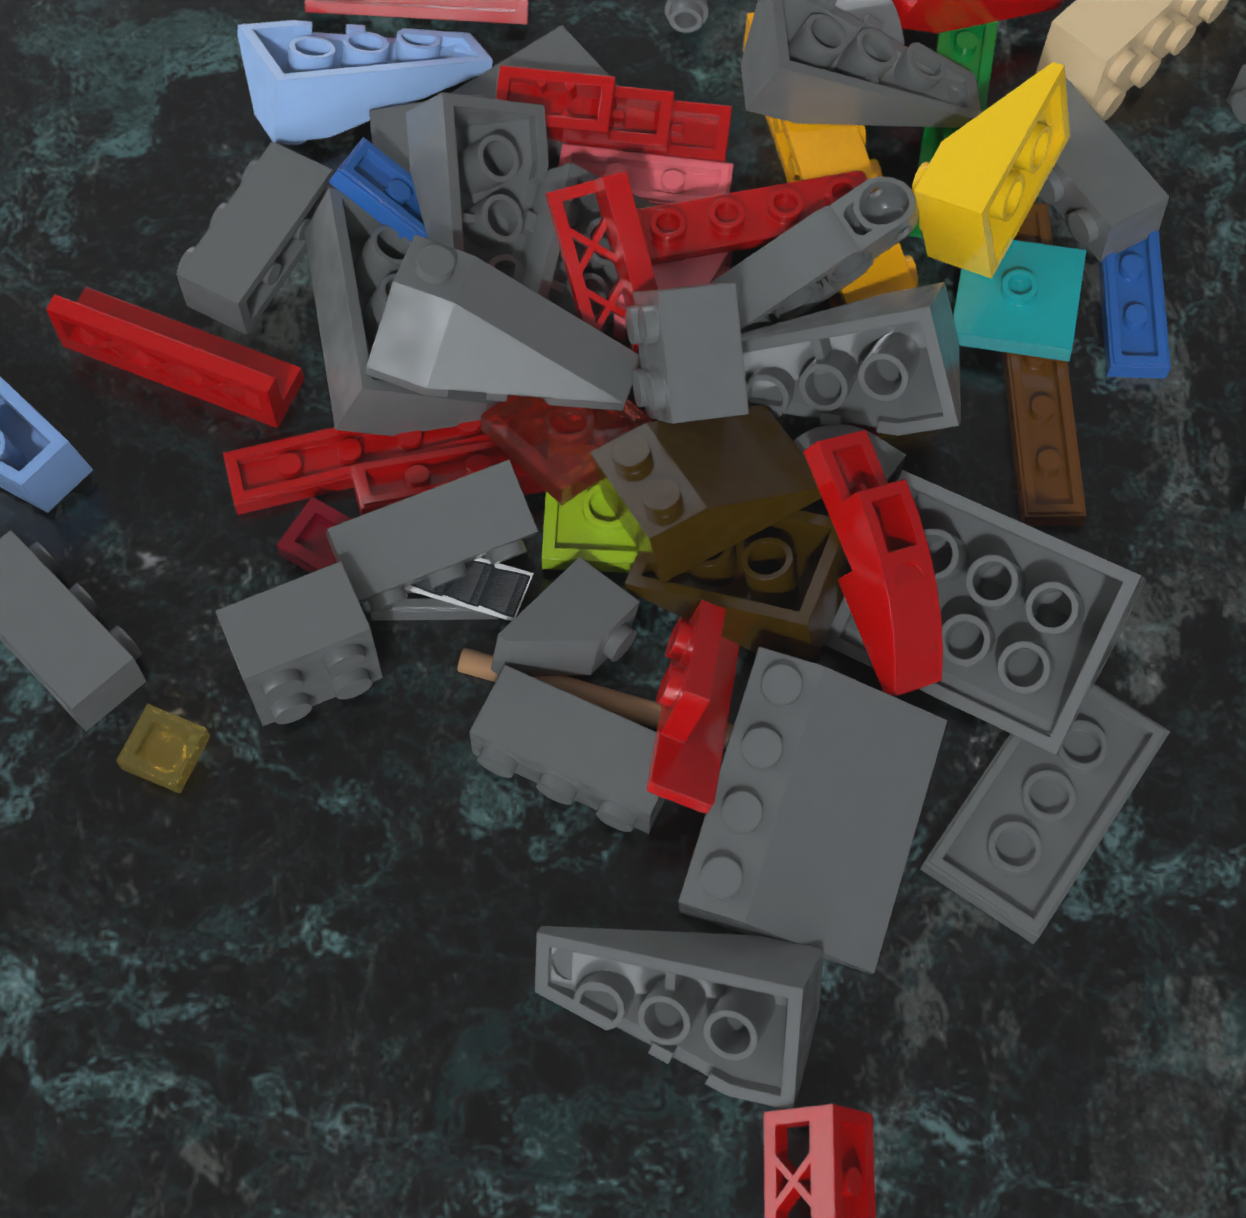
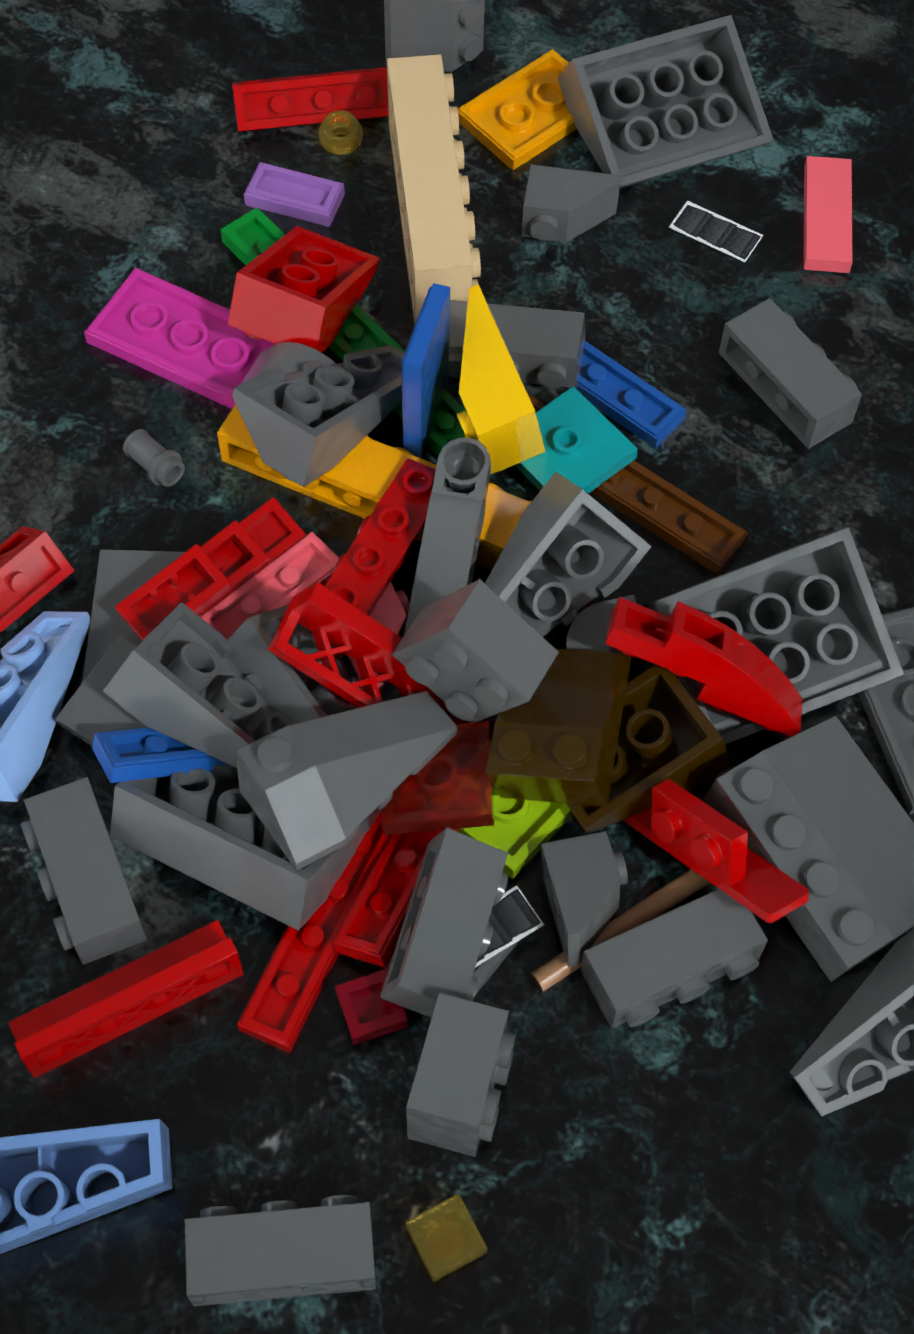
camera: 50 degrees left, 5 degrees down
none -> blue tile [402,283,450,458]

